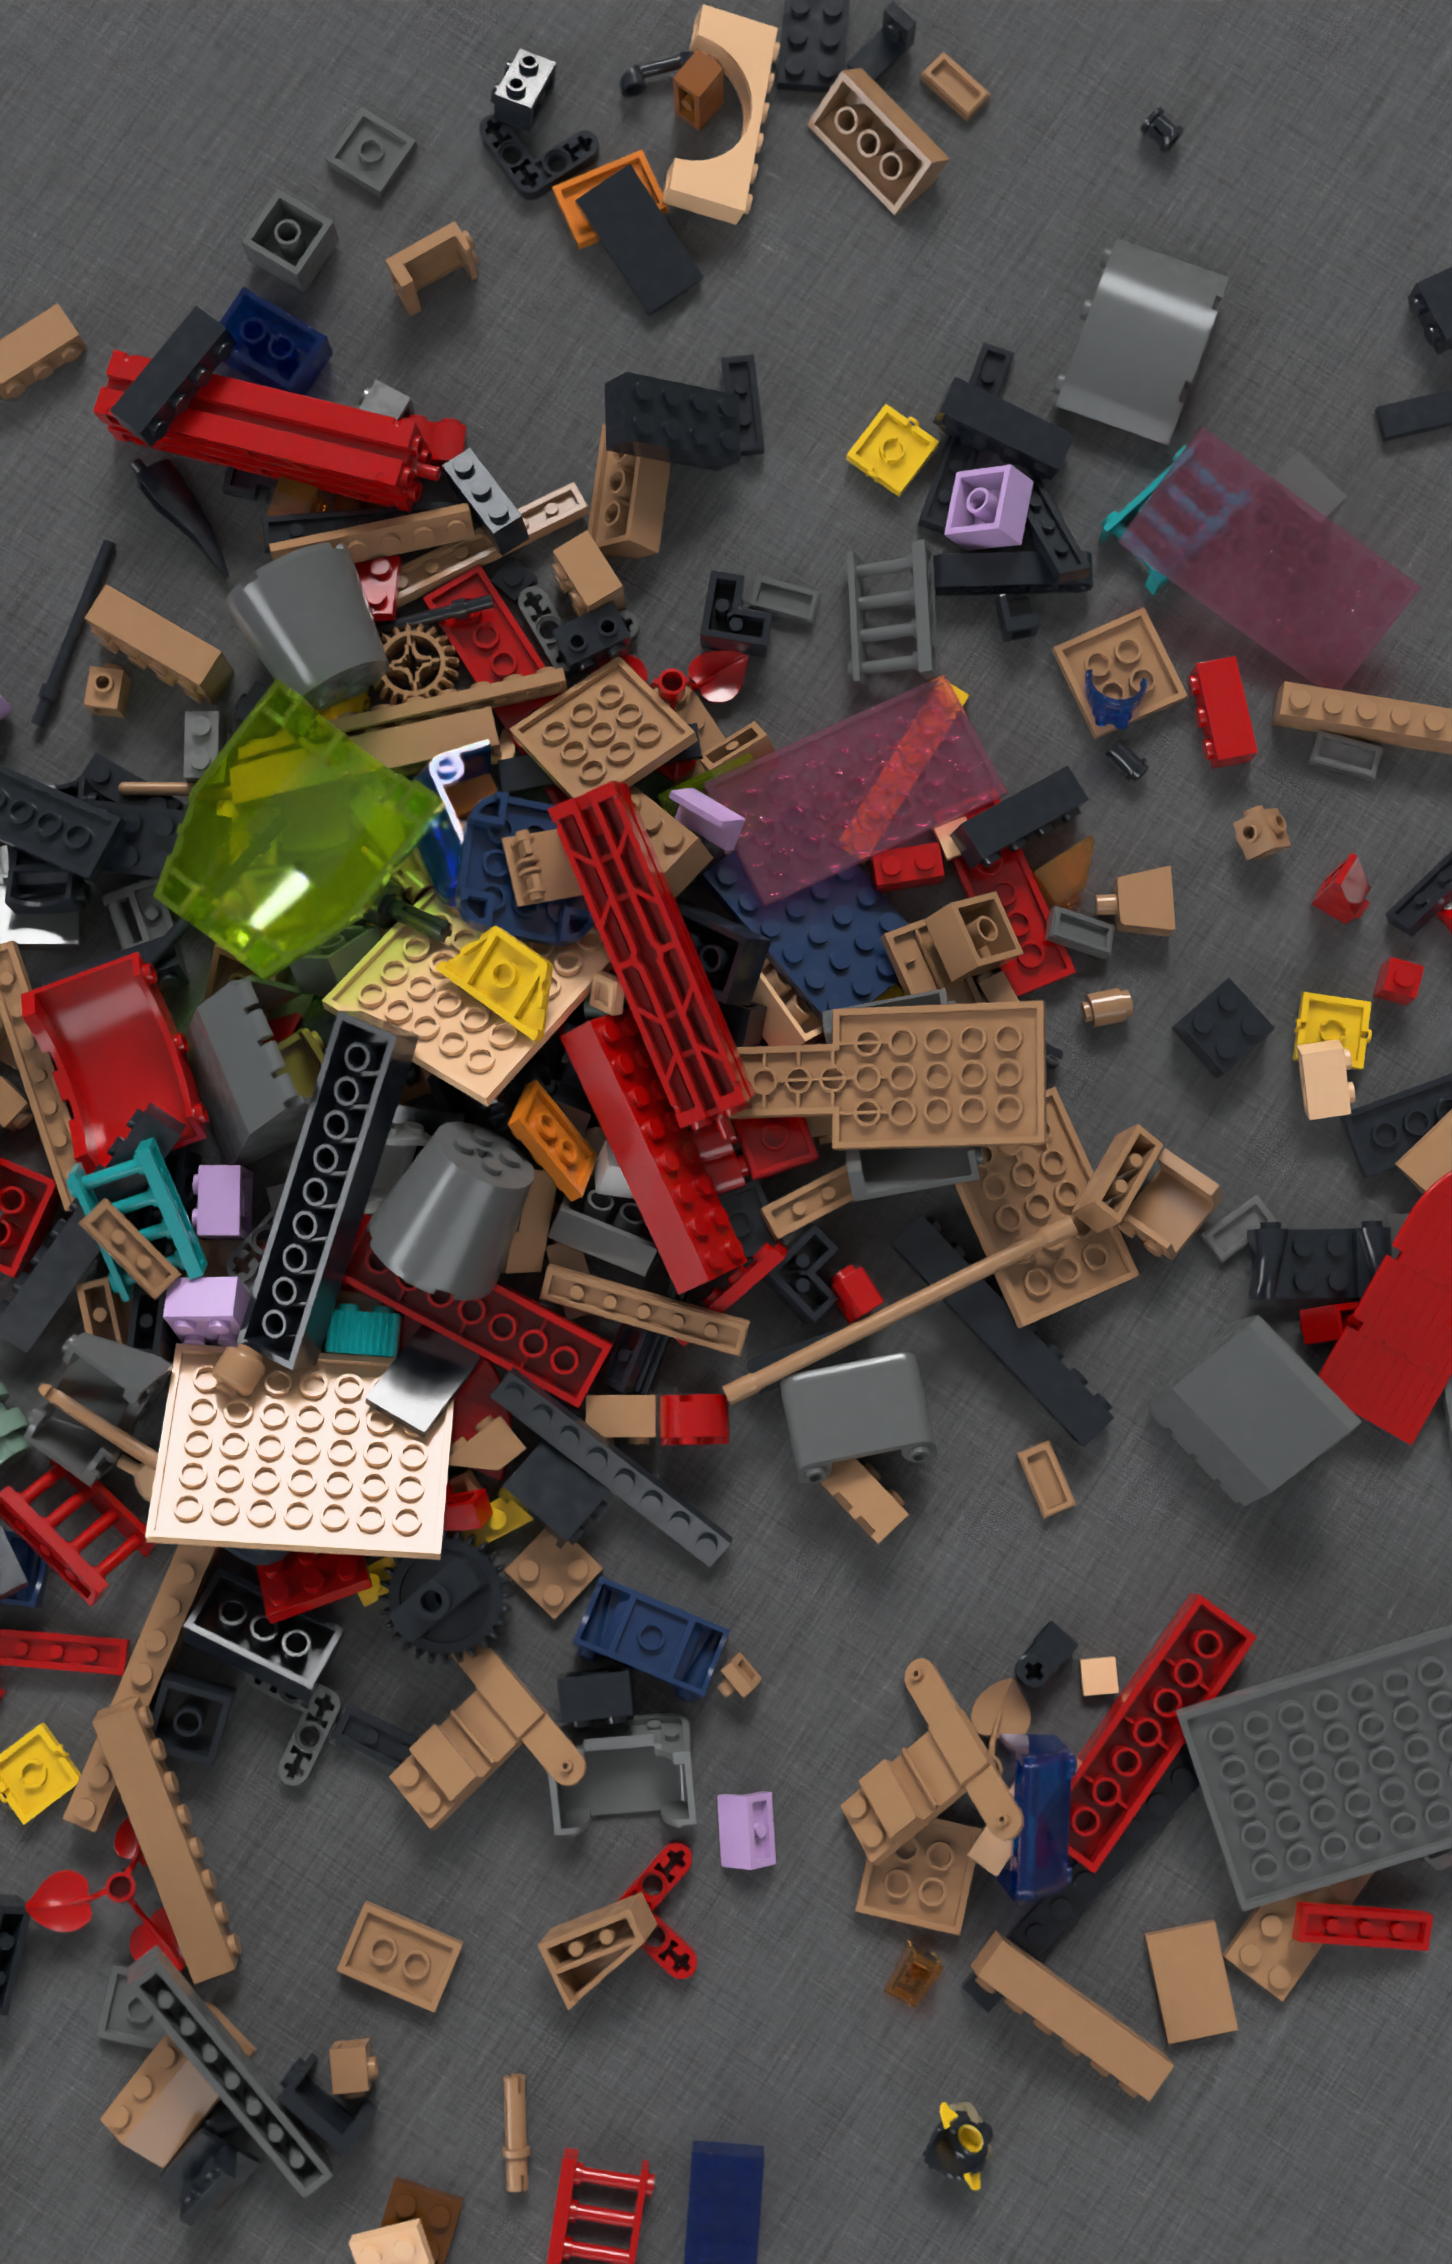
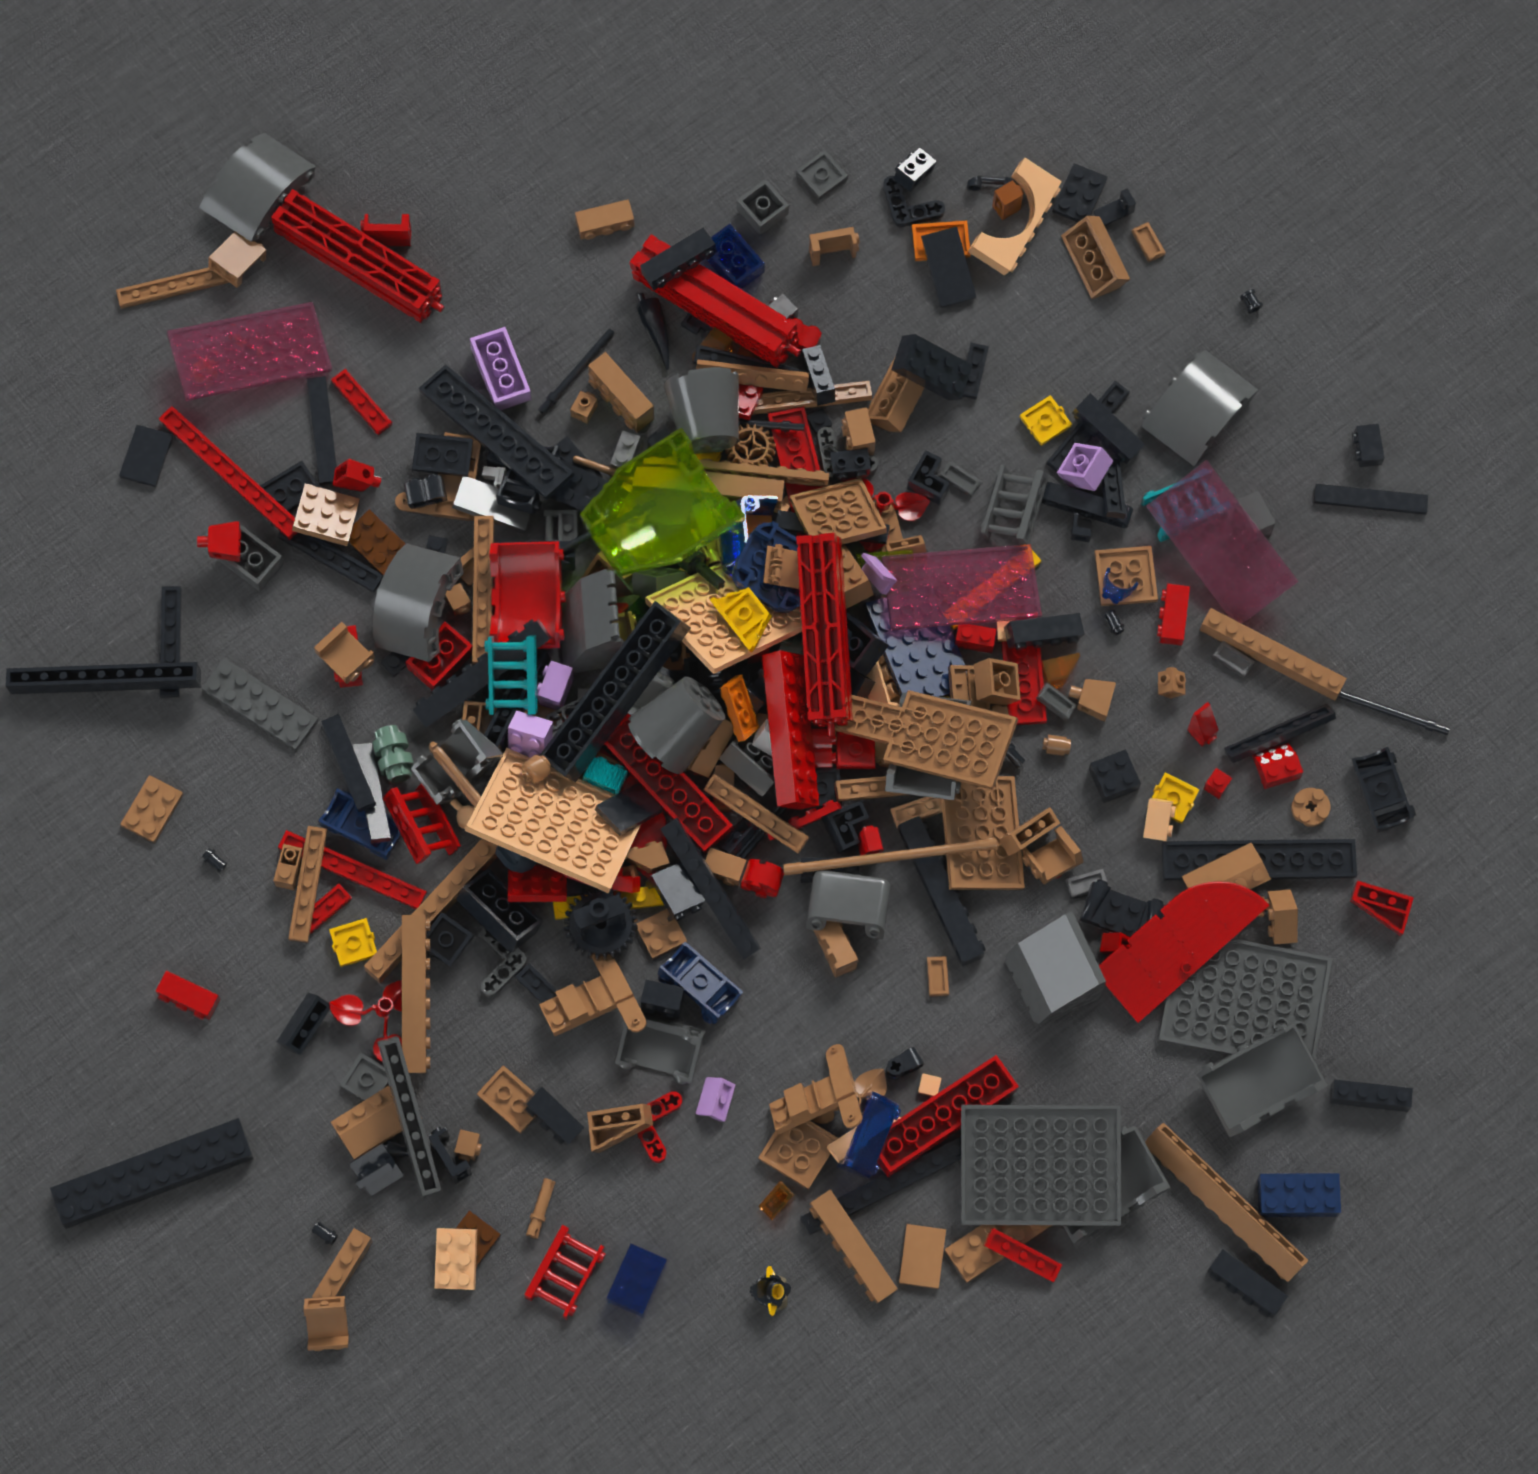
camera: 15 degrees right, 10 degrees down
medium nougat tile [78,1198,181,1300] -> none
light nougat tile [590,970,624,1016] -> none
medium nougat tile [717,1652,762,1698] -> none
none -> black brick [523,1087,584,1145]
none -> light nougat tile [890,797,943,828]

